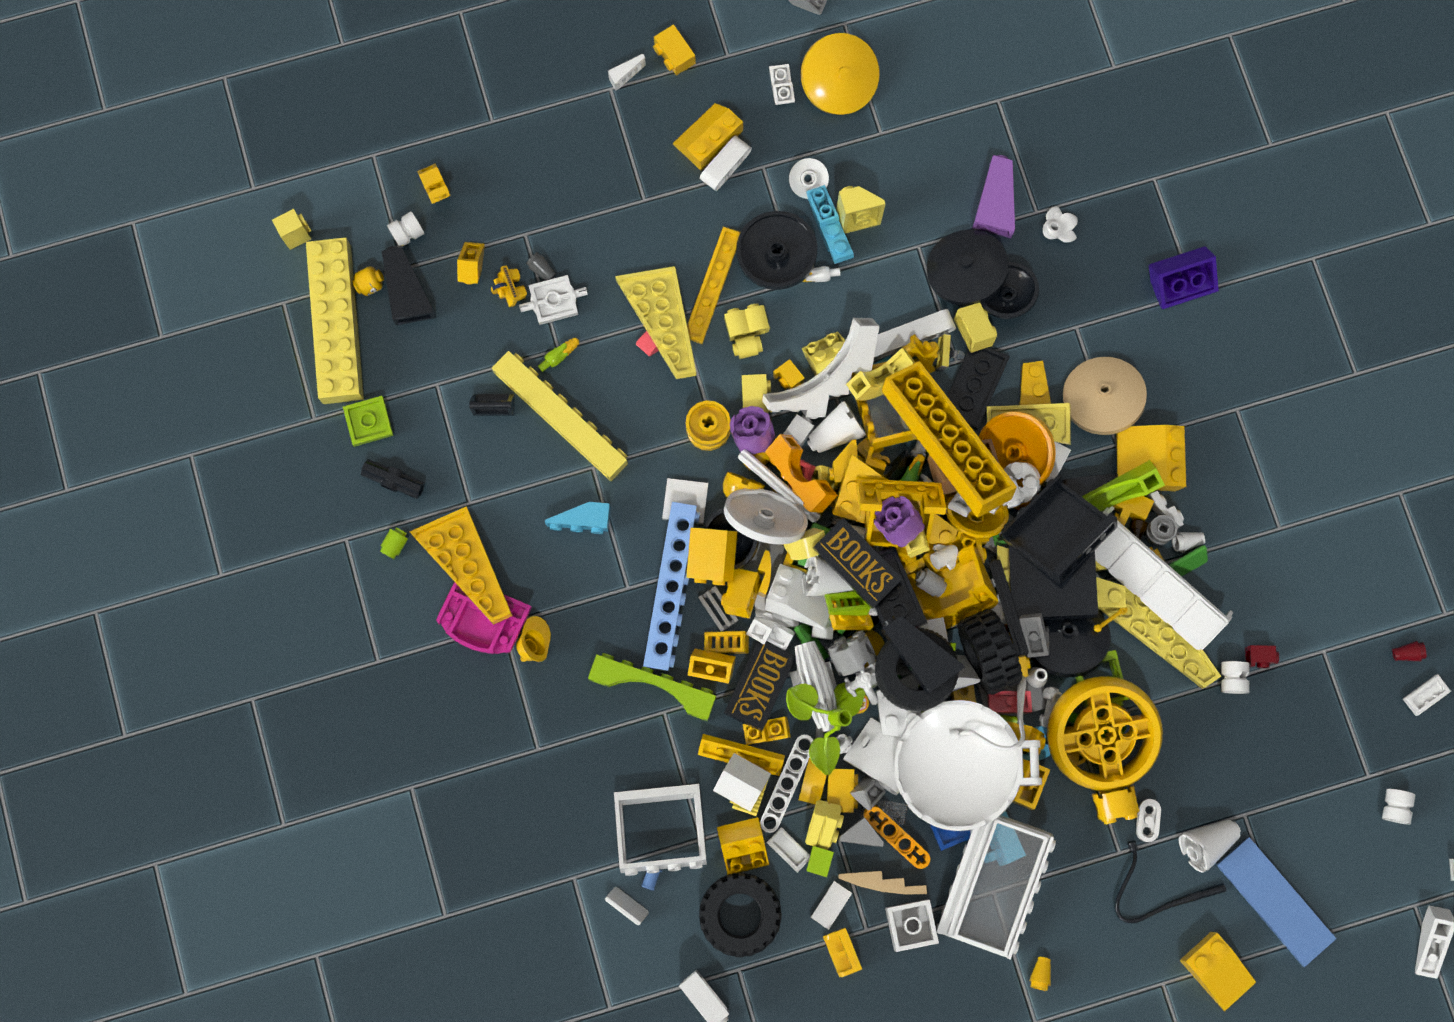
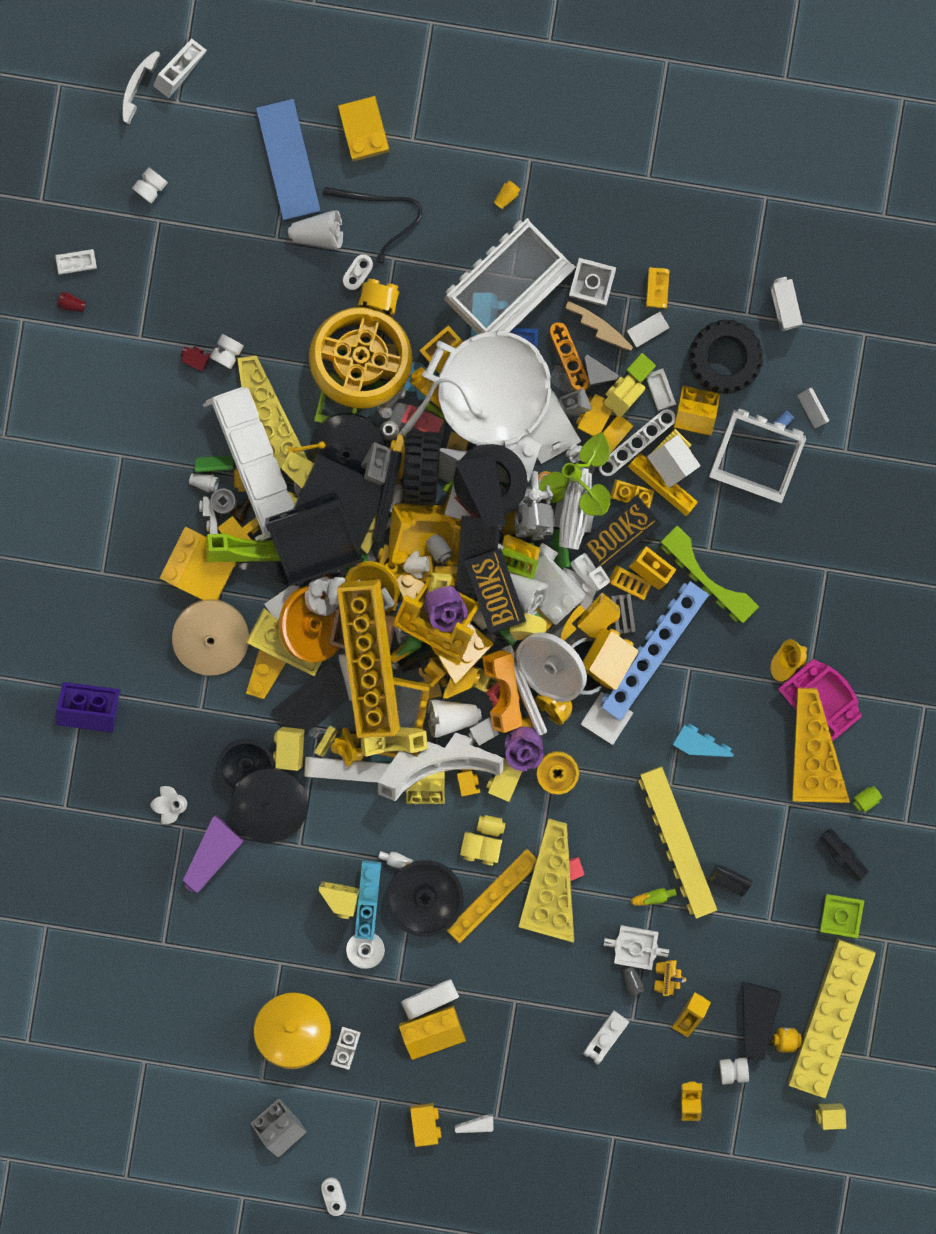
camera: 155 degrees left, 10 degrees up
none -> white plate [582,1010,629,1065]

